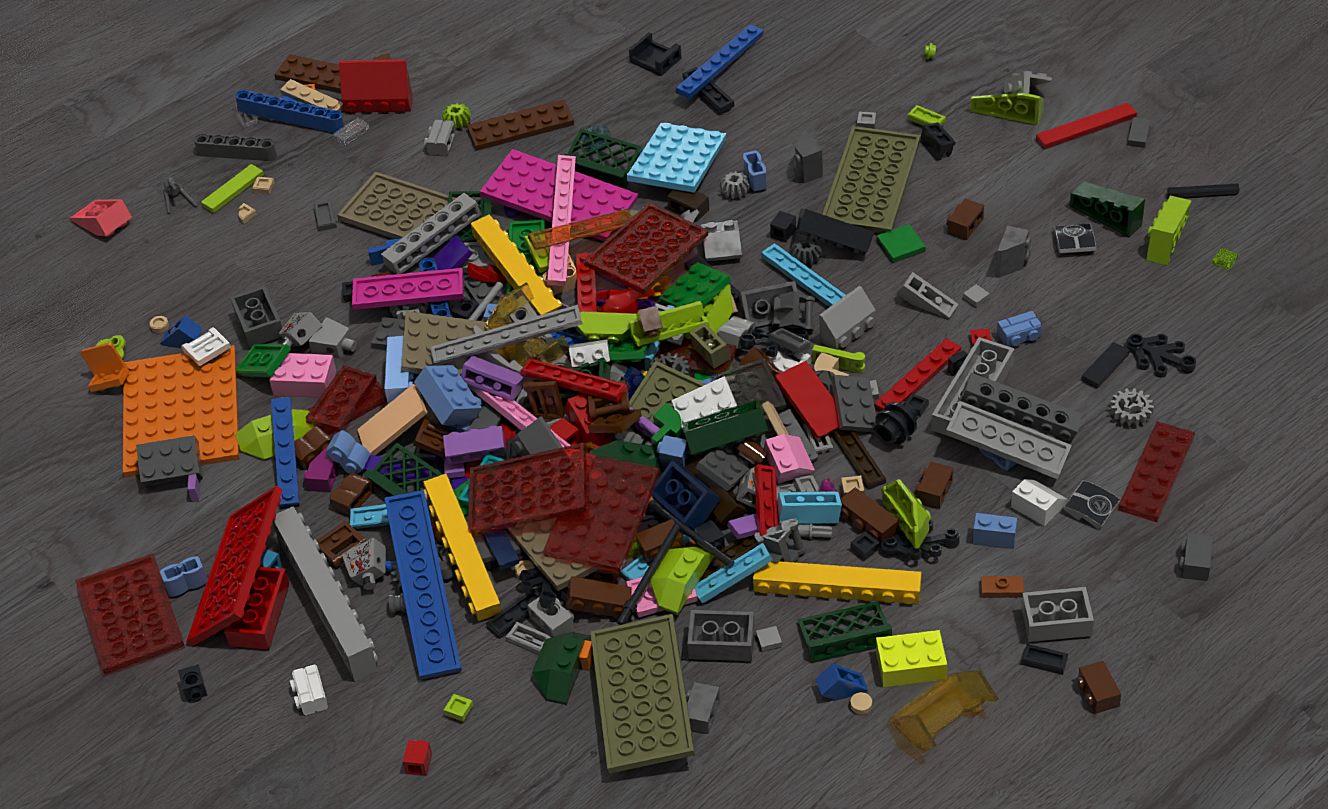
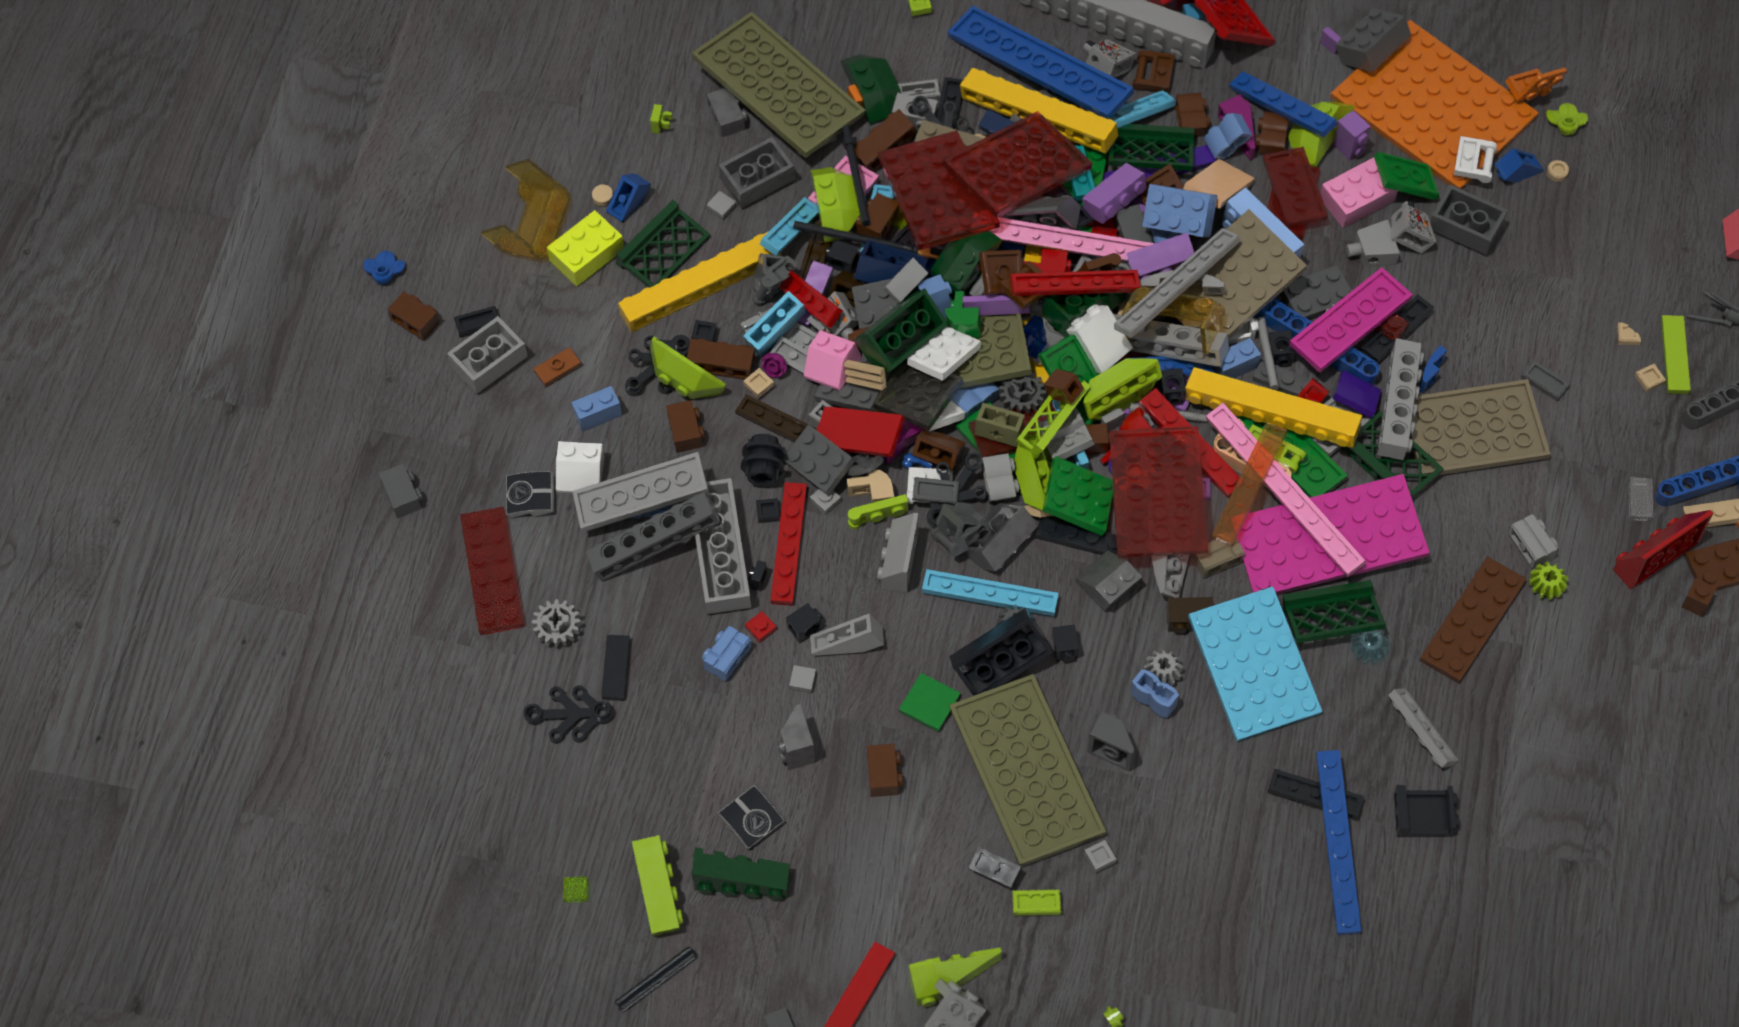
camera: 140 degrees right, 15 degrees up
none -> blue plate [363,250,406,284]
none -> lime tile [650,104,673,134]
none -> black brick [786,603,822,643]
none -> light grey tile [883,258,928,303]
none -> medium lavender brick [1333,110,1371,161]
none -> light grey plate [1389,688,1459,768]

